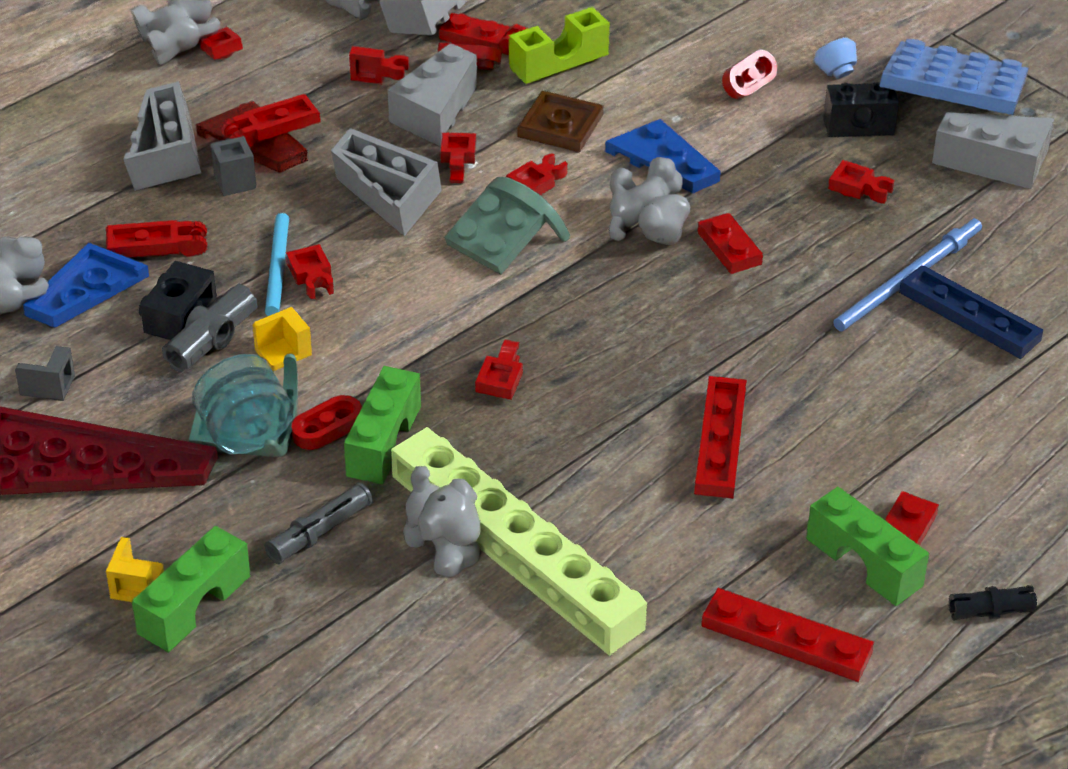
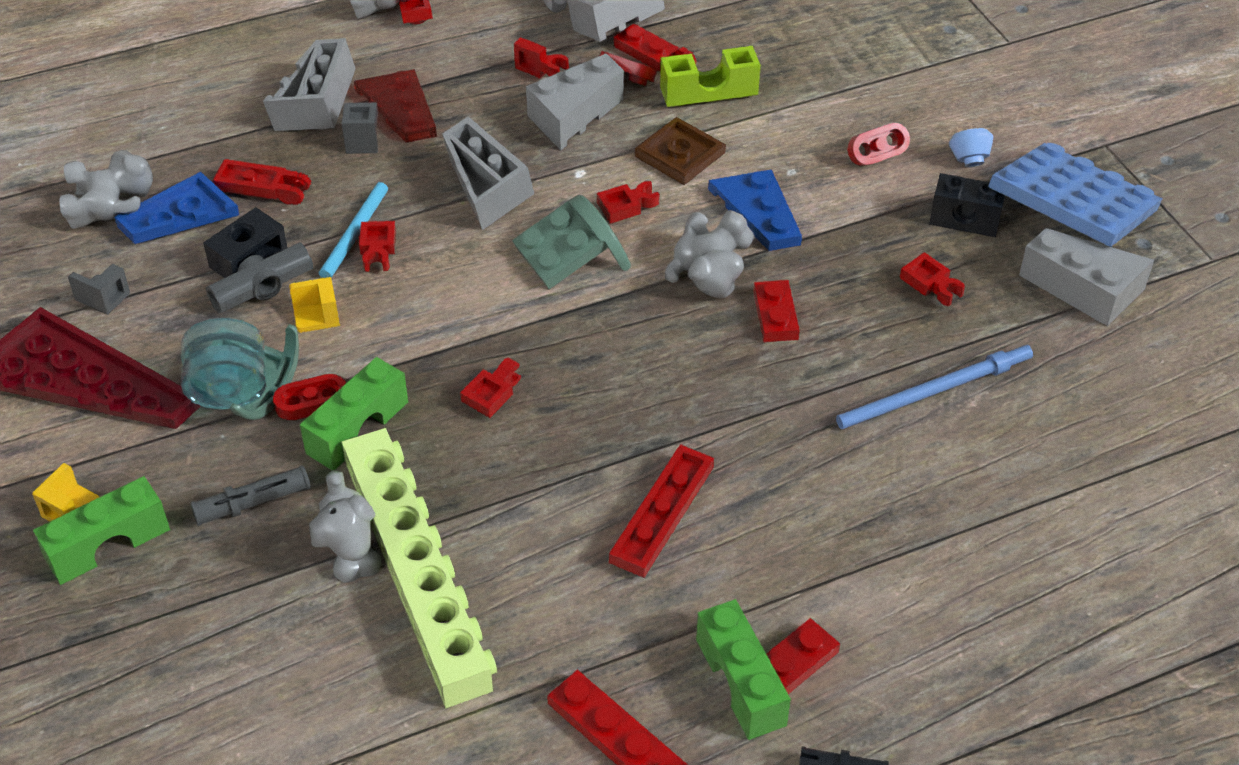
camera: 20 degrees right, 5 degrees up
red hinge [220,94,321,148] -> none
red plate [440,132,476,183] -> none
dark blue plate [899,265,1043,359] -> none

